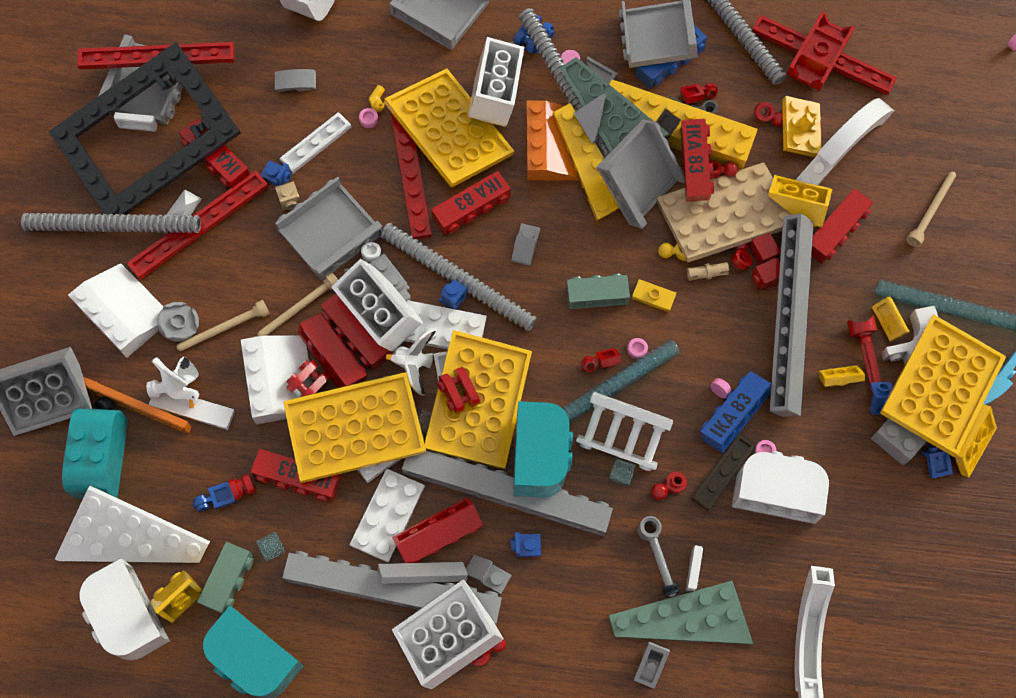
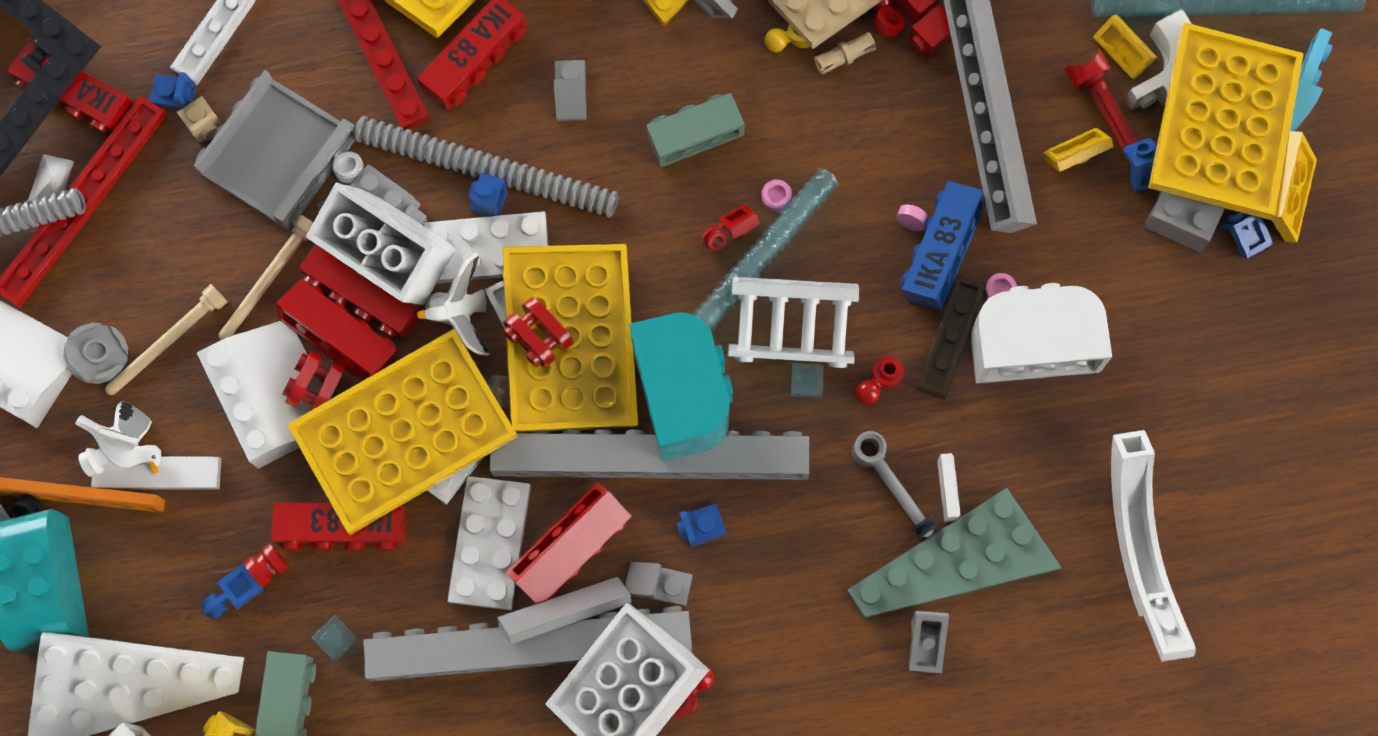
camera: 10 degrees left, 5 degrees up
yellow plate [632,279,676,312] -> none

